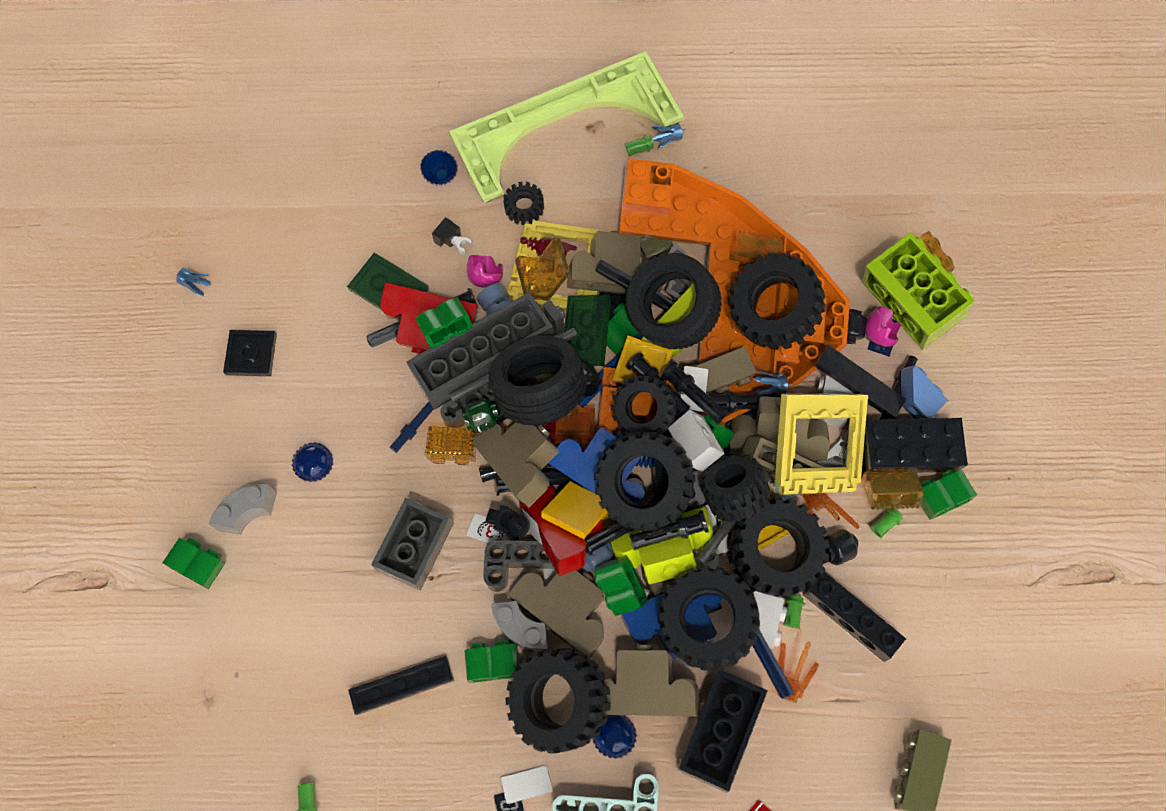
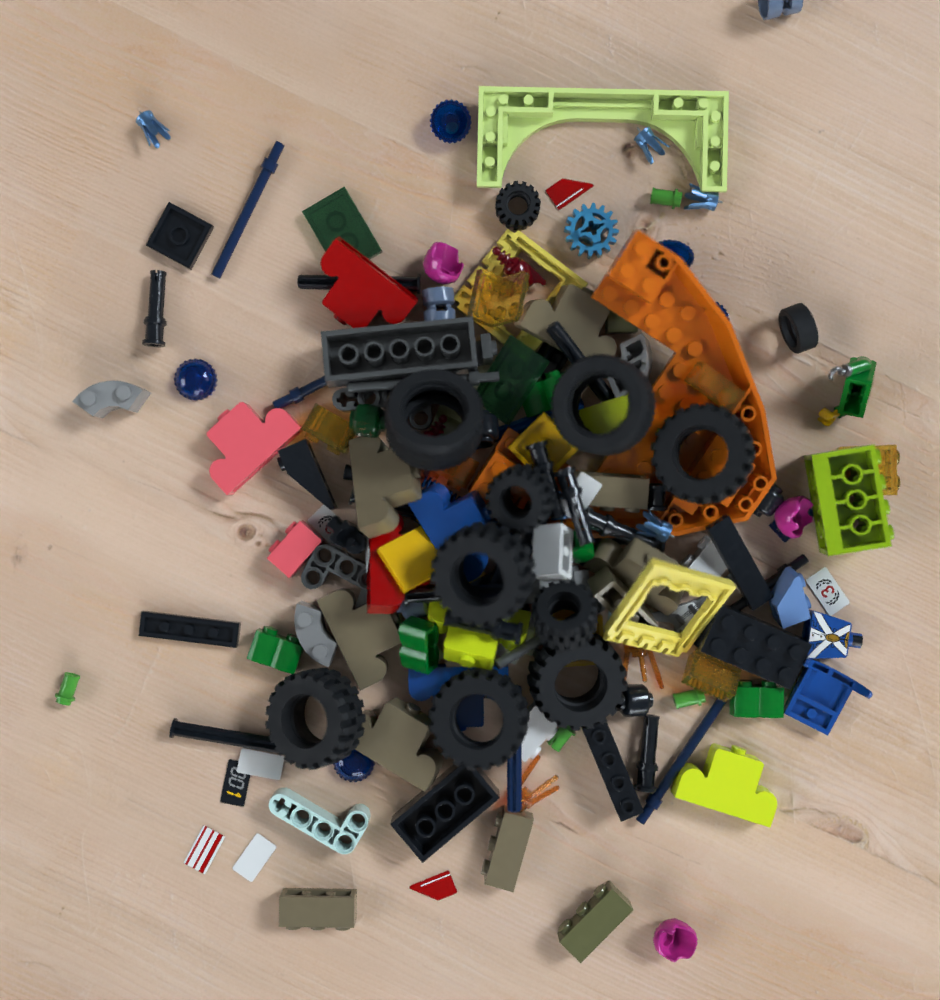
camera: 20 degrees right, 20 degrees up
green brick [162,537,225,589] -> none
dark grey brick [371,498,453,591] -> none
green brick [415,298,473,347] -> none
pearl dark grey piece [432,217,472,255] -> none
none -> black pin [142,270,167,347]
none -> black axle [169,718,277,753]
none -> coral brick [207,402,305,495]
none -> dark blue bar [211,141,285,279]
none -> coral brick [267,520,325,578]
none -> black slope [277,439,338,510]
none -> dark tan brick [481,805,534,892]
none -> red sticker [546,178,593,210]
none -> dark azure gear [564,203,619,259]
none -> flat silver piece [634,127,670,164]
none -> black pin [634,714,660,793]
none -> dark blue bar [636,696,727,825]
none -> black bush [646,483,668,511]
none -> dark pink hair [653,918,698,962]
none -> neon yellow brick [670,743,777,828]
none -> black tyre [779,303,819,354]
none -> blue piece [784,658,873,736]
none -> torso [802,609,863,659]
none -> white sticker [806,567,850,616]
none -> green torso [817,356,877,426]

